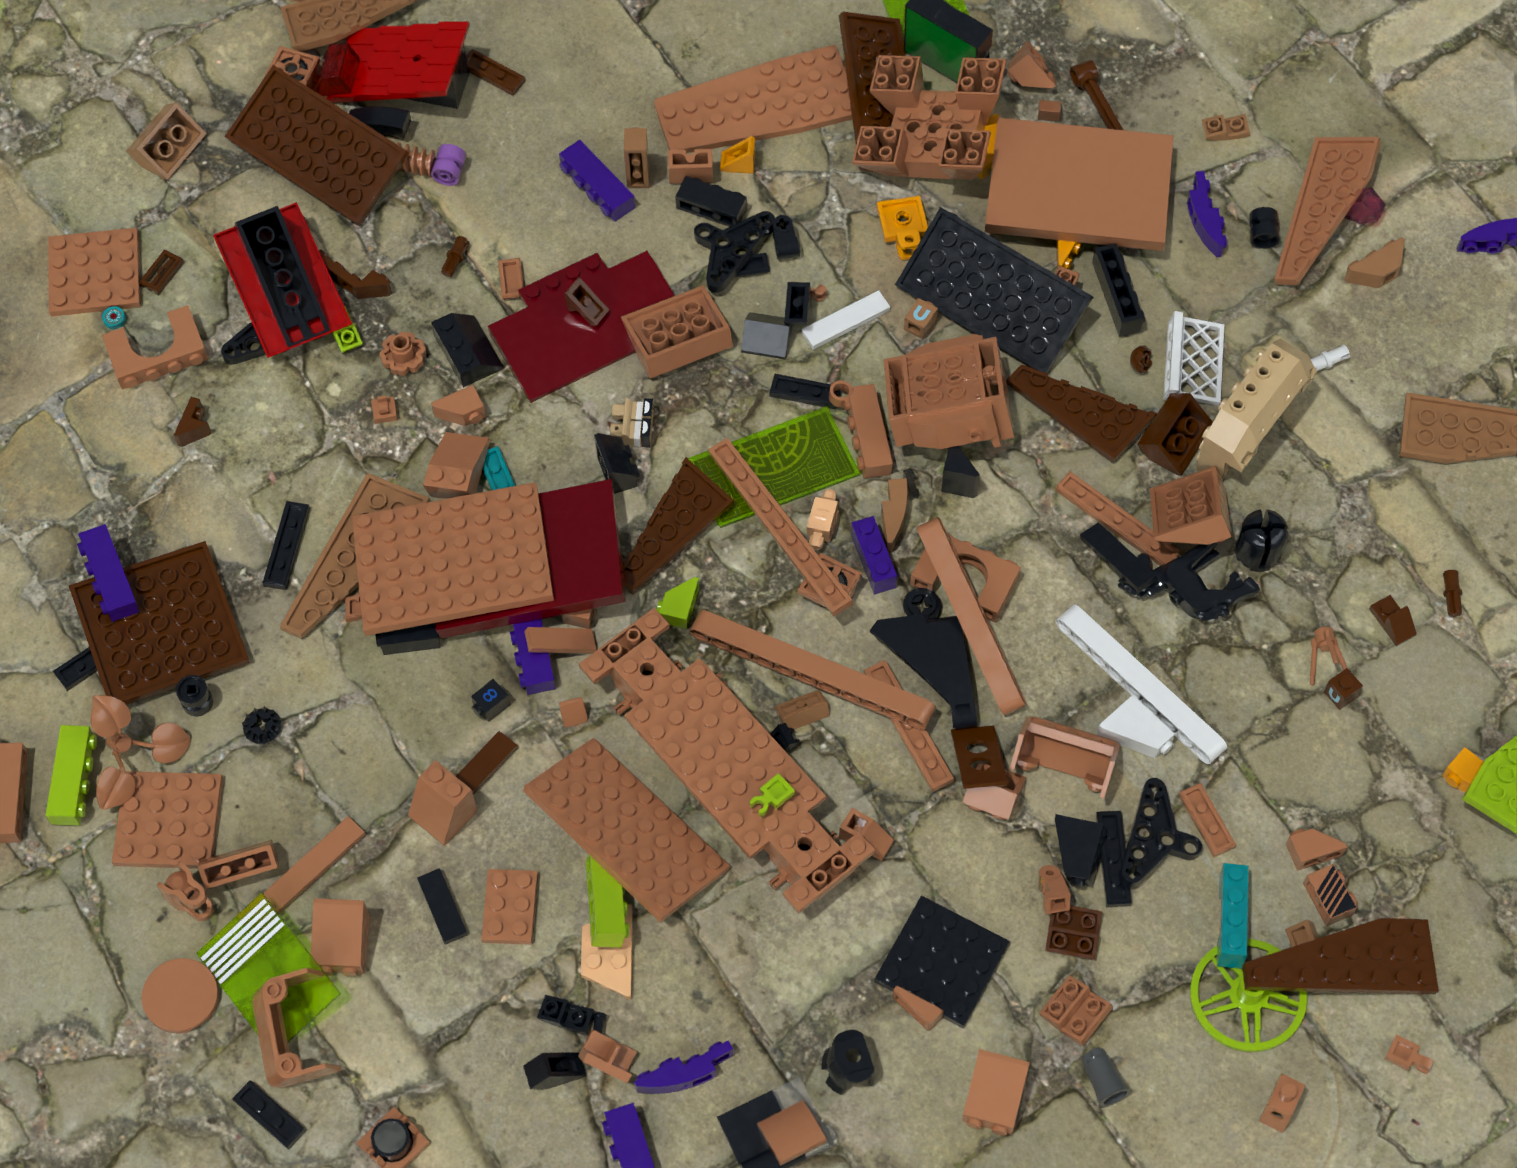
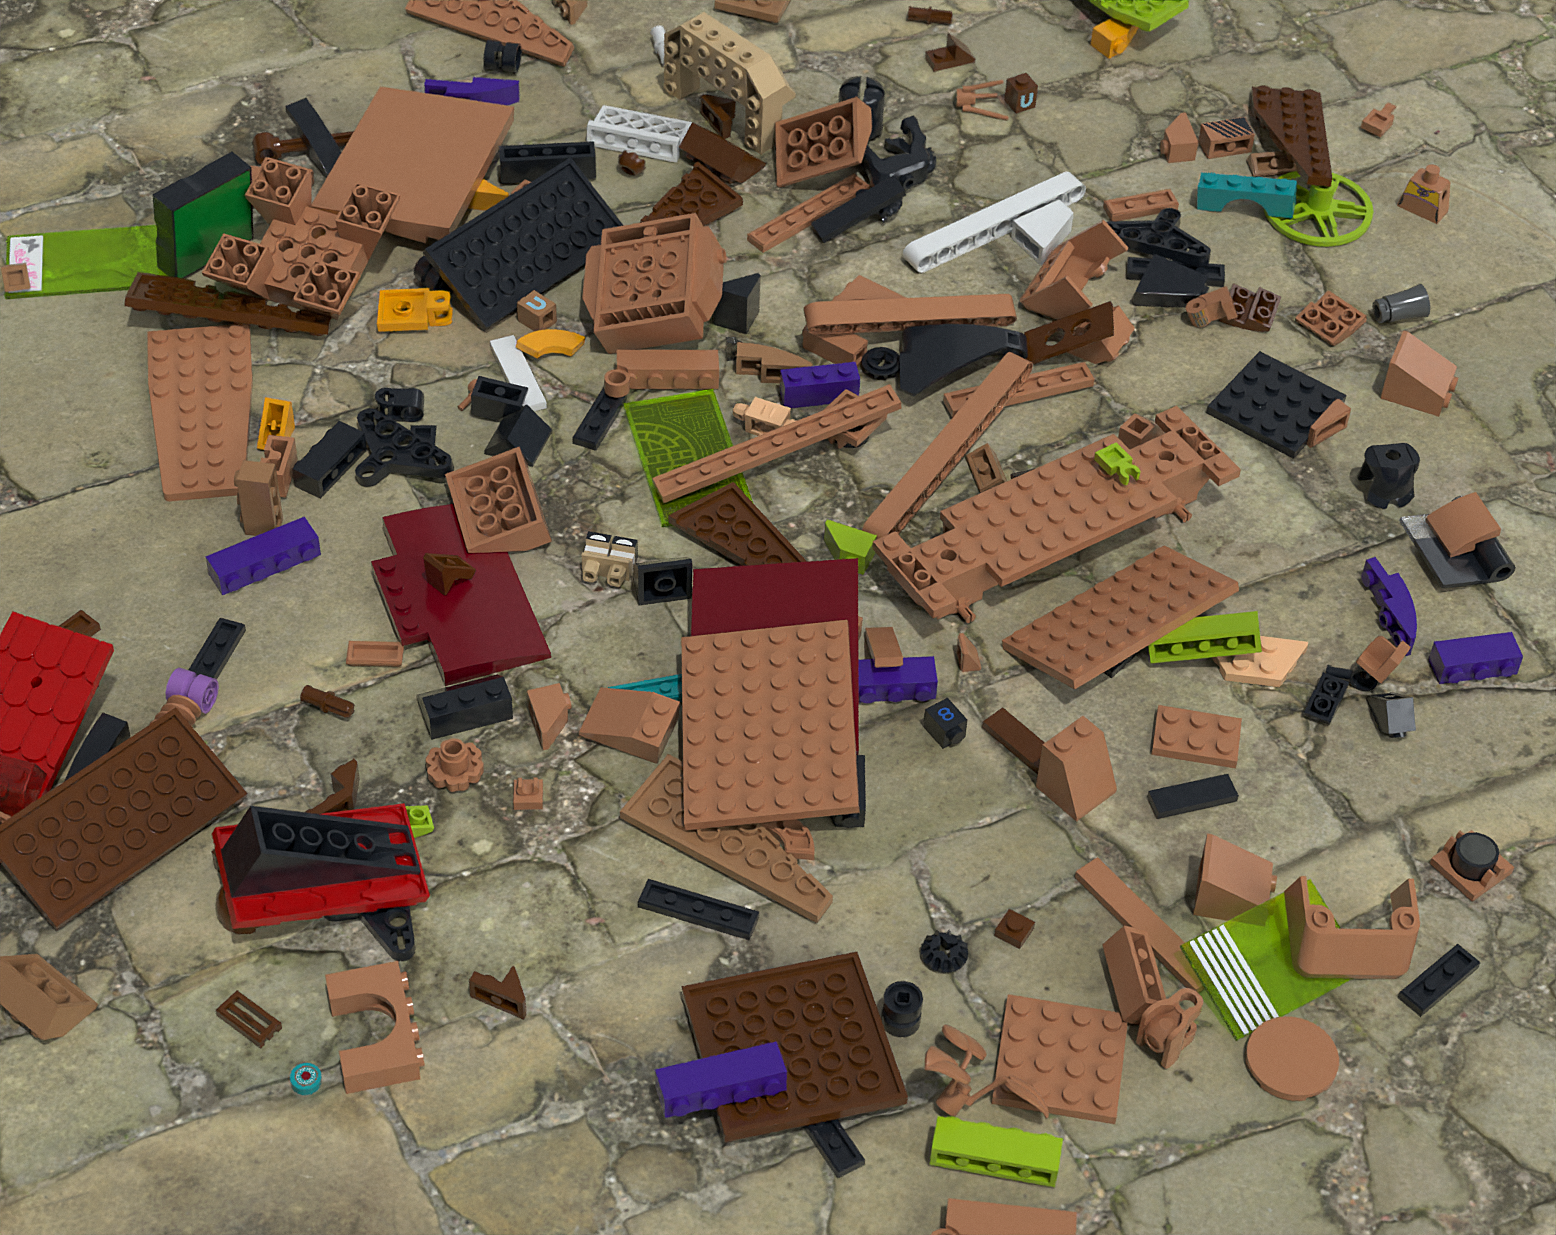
camera: 85 degrees left, 15 degrees down
nougat plate [48,227,141,317] -> none
medium nougat slope [1202,114,1250,141] -> none
none -> black tile [188,618,246,679]
none -> black slope [285,98,342,178]
none -> light orange tile [516,329,586,358]
none -> reddish brown plate [994,909,1035,949]

